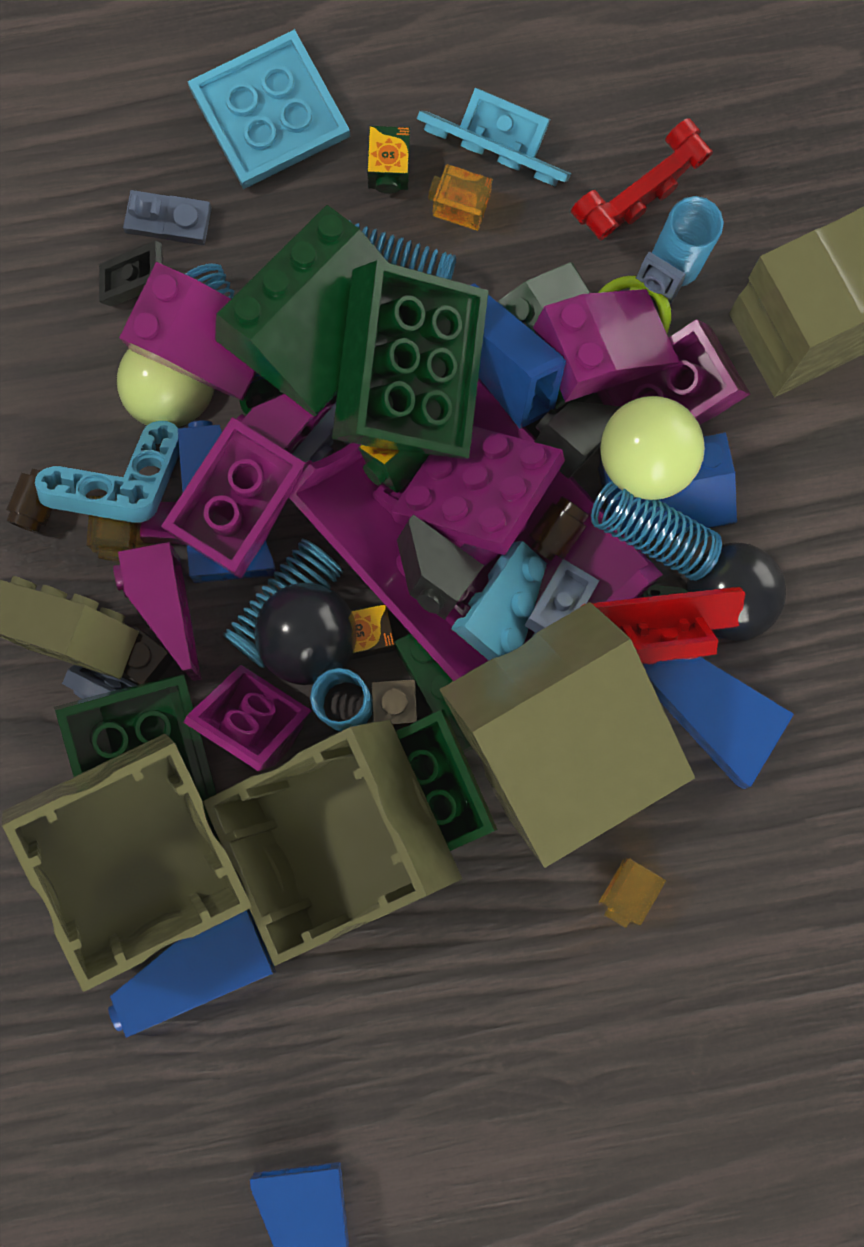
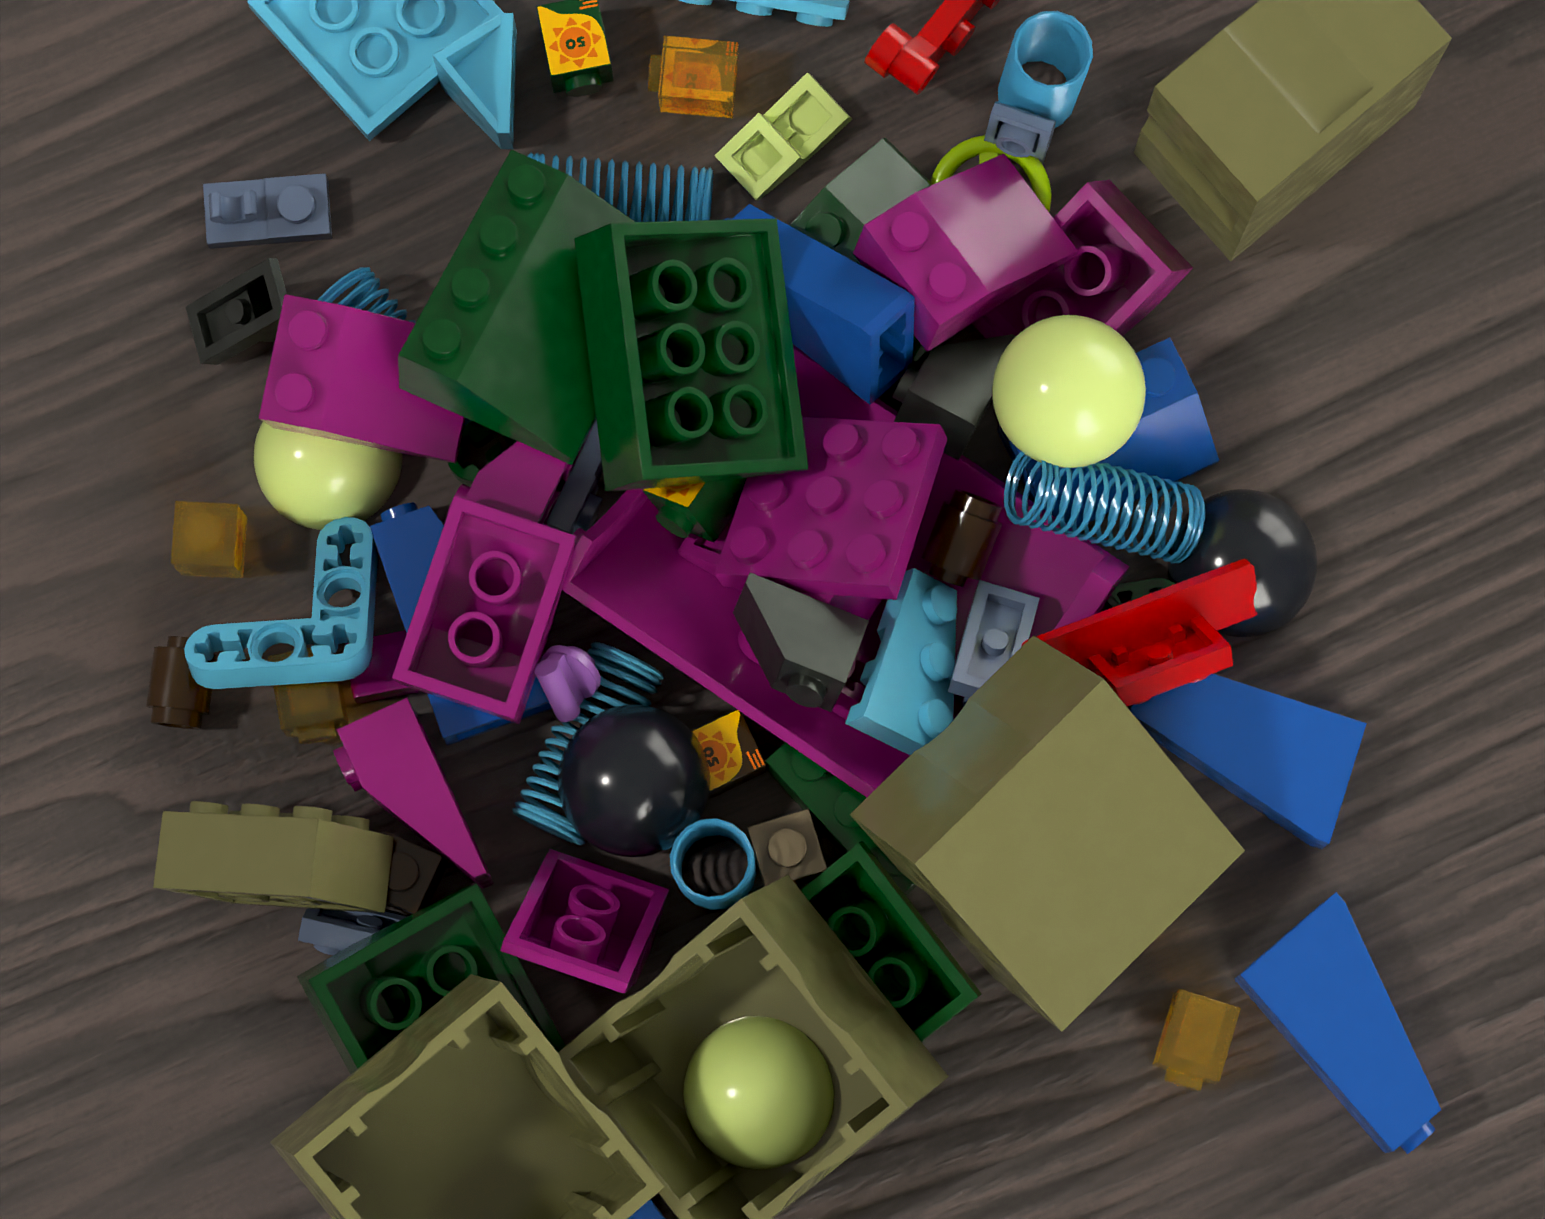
camera: 10 degrees left, 0 degrees up
none -> clear yellow brick [171,501,247,578]
none -> medium azure slope [432,13,517,149]
none -> medium lavender plate [534,645,601,722]
none -> yellowish green piece [683,1016,834,1169]
none -> yellowish green slope [714,72,852,201]
none -> blue slope [1234,892,1441,1154]

